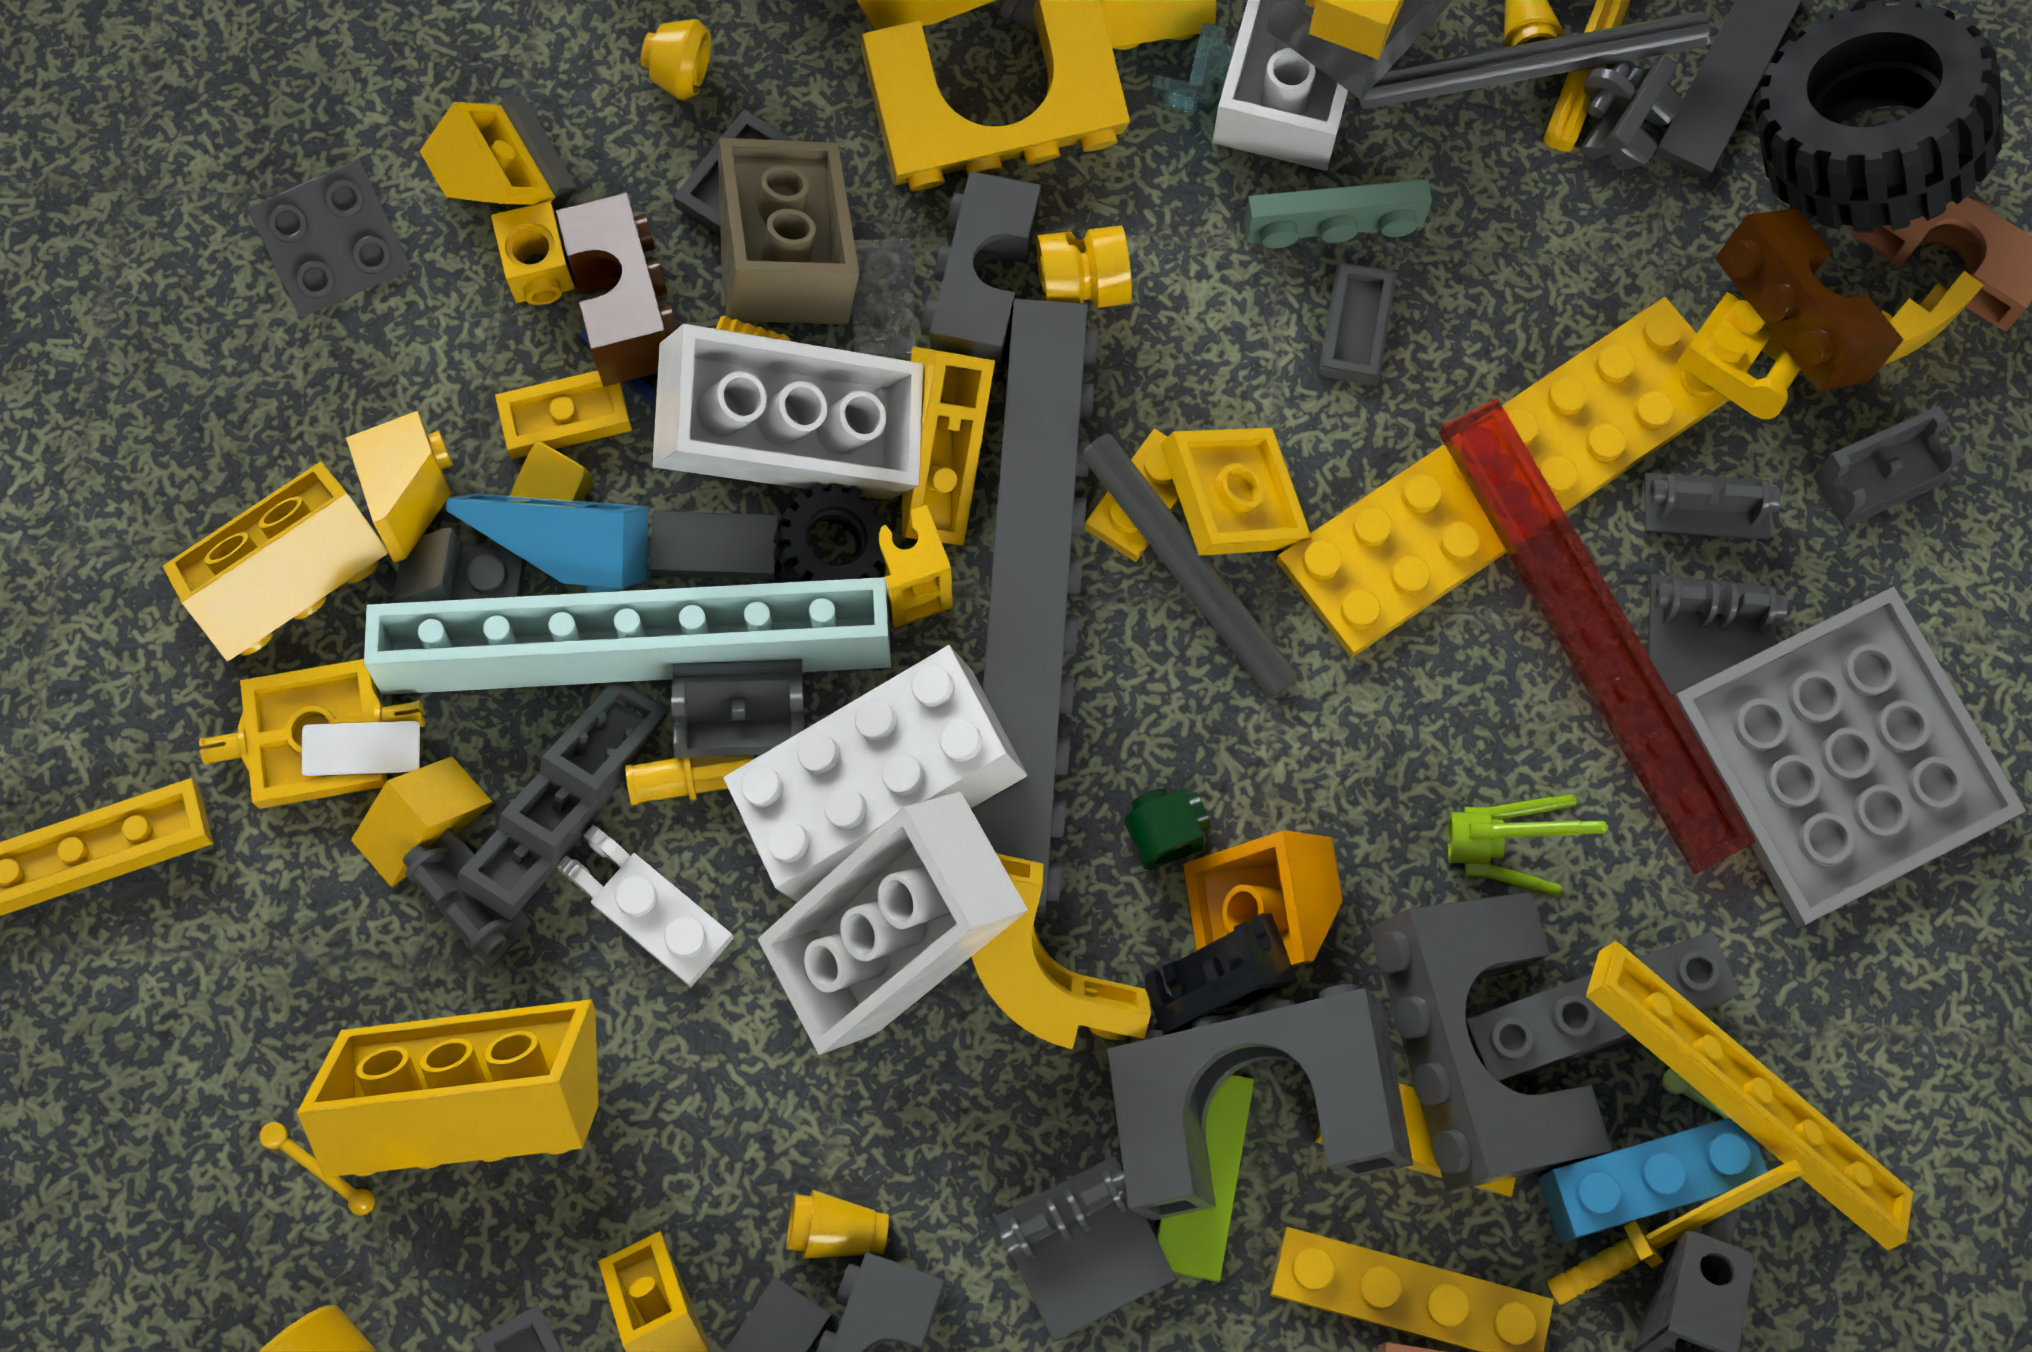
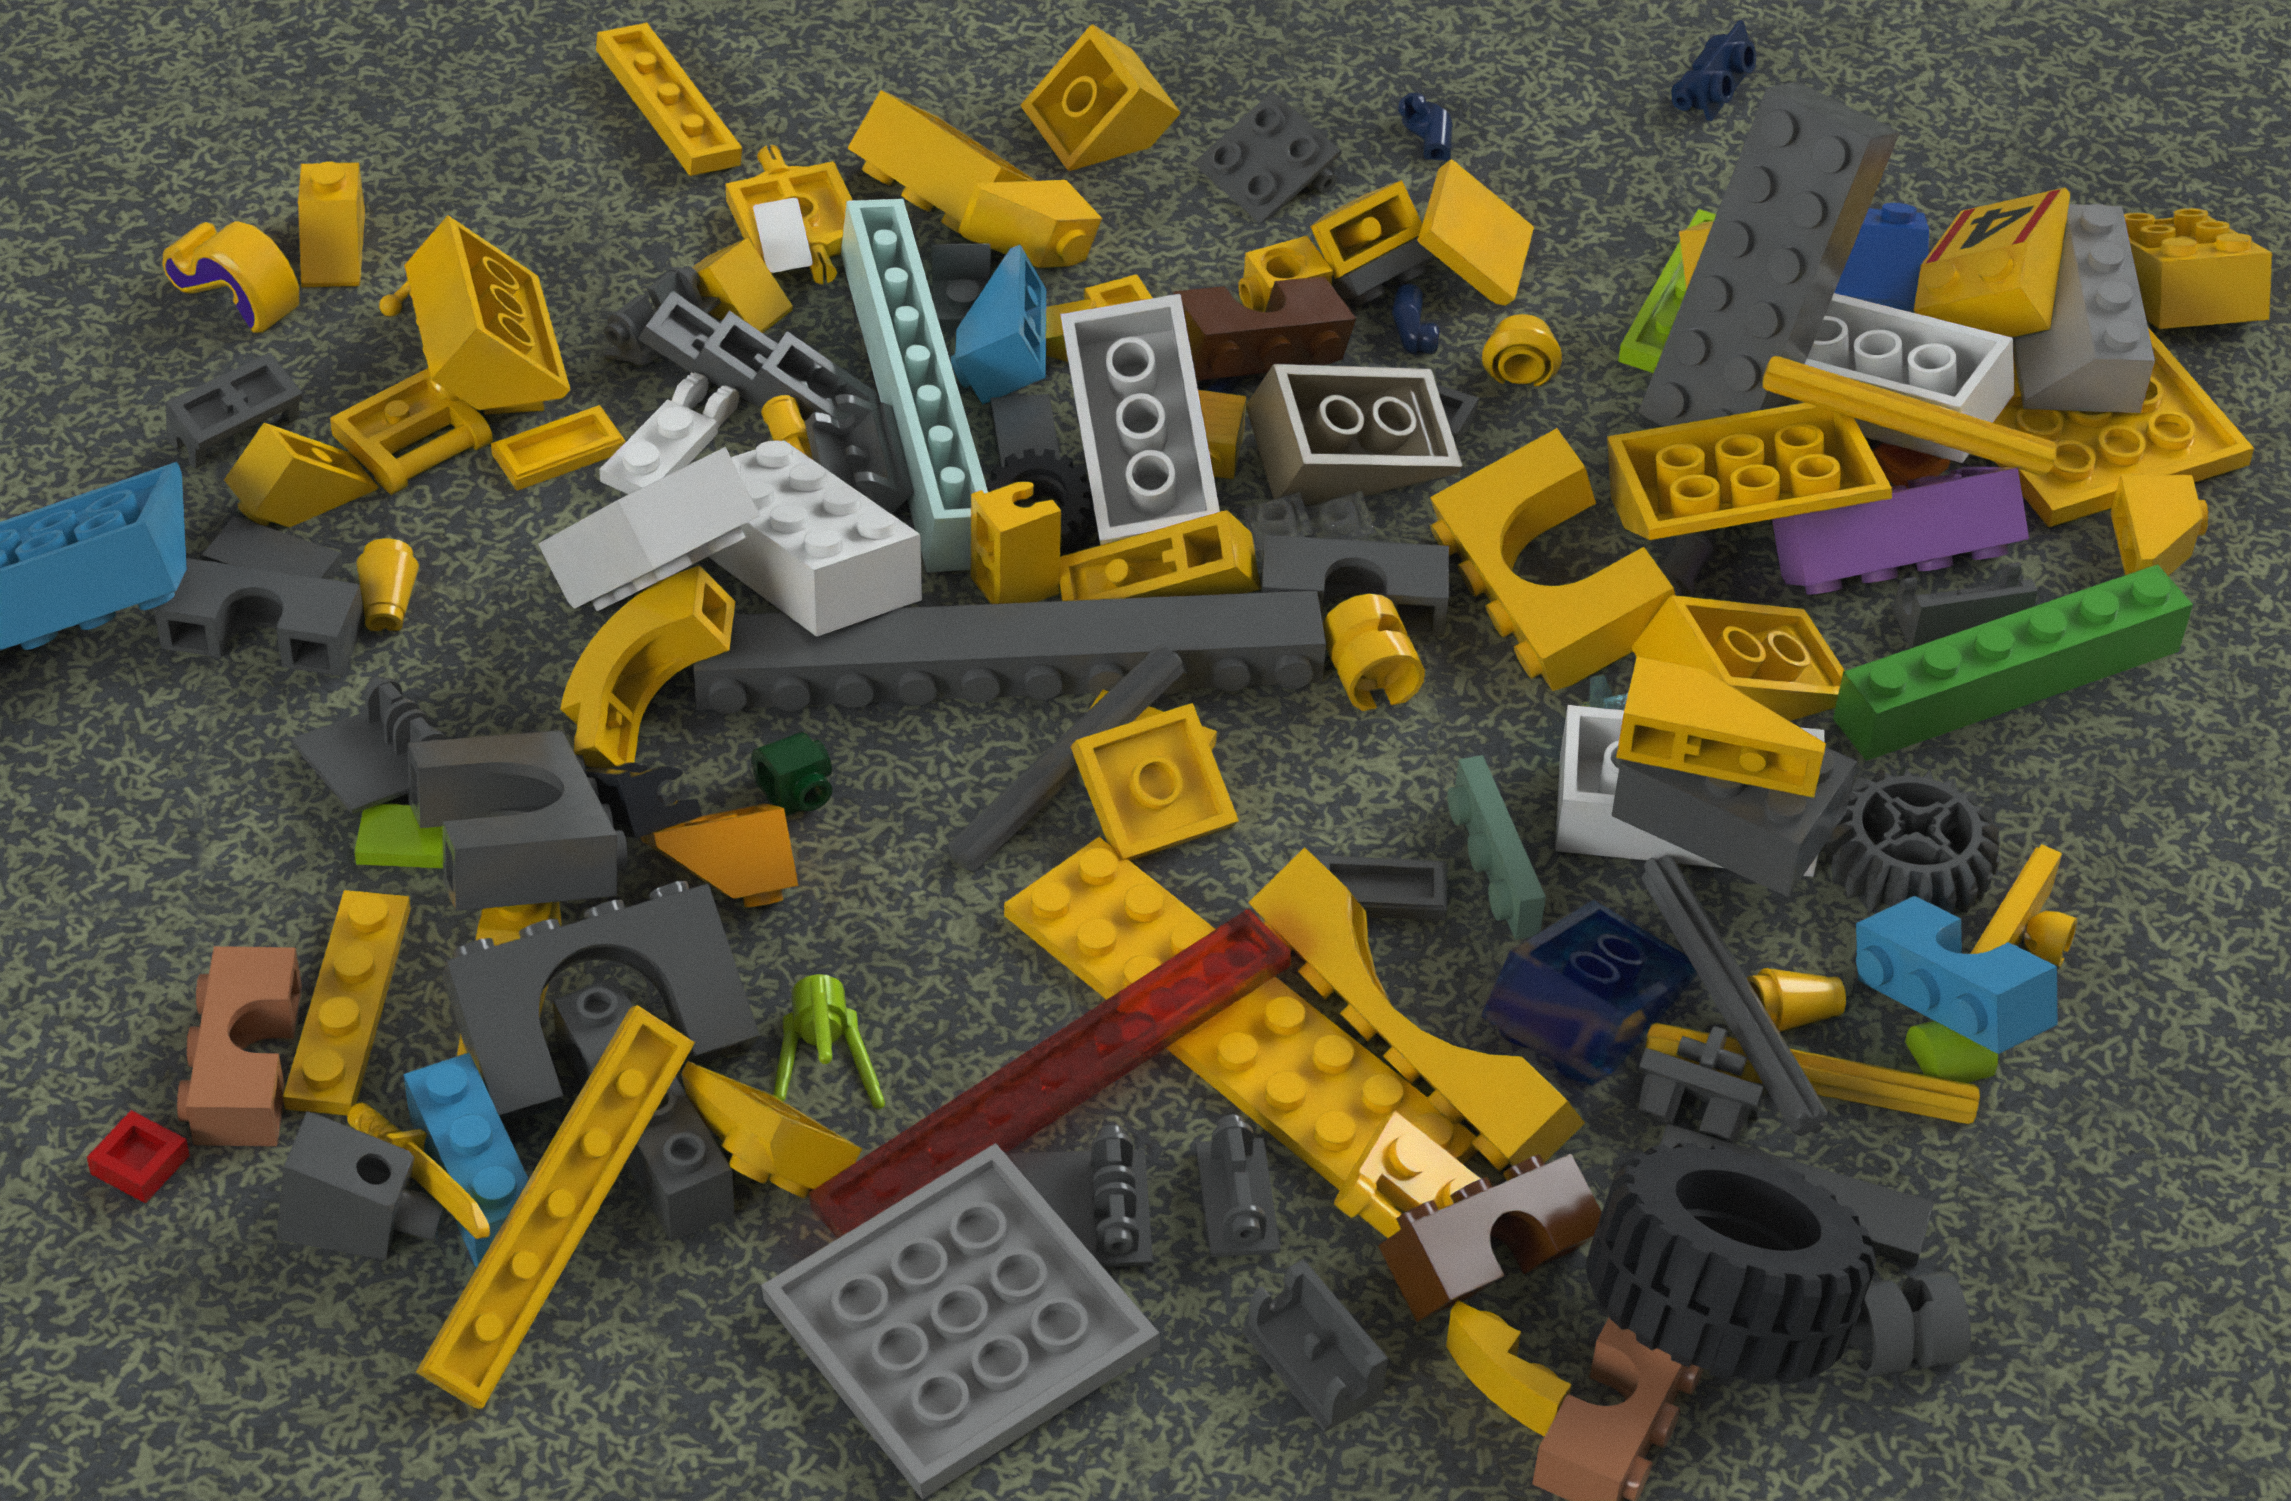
camera: 80 degrees right, 25 degrees down
none -> yellow slope [298,162,365,287]
none -> yellow plate [330,368,493,495]
none -> yellow tile [491,405,626,491]
none -> yellow slope [681,1061,862,1198]
none -> yellow slope [1020,24,1181,171]
none -> yellow arch [1248,847,1585,1172]
none -> dark blue arm [1392,284,1440,355]
none -> dark blue arm [1398,92,1453,161]
none -> yellow tile [1417,159,1534,306]
none -> clear blue slope [1480,899,1698,1086]

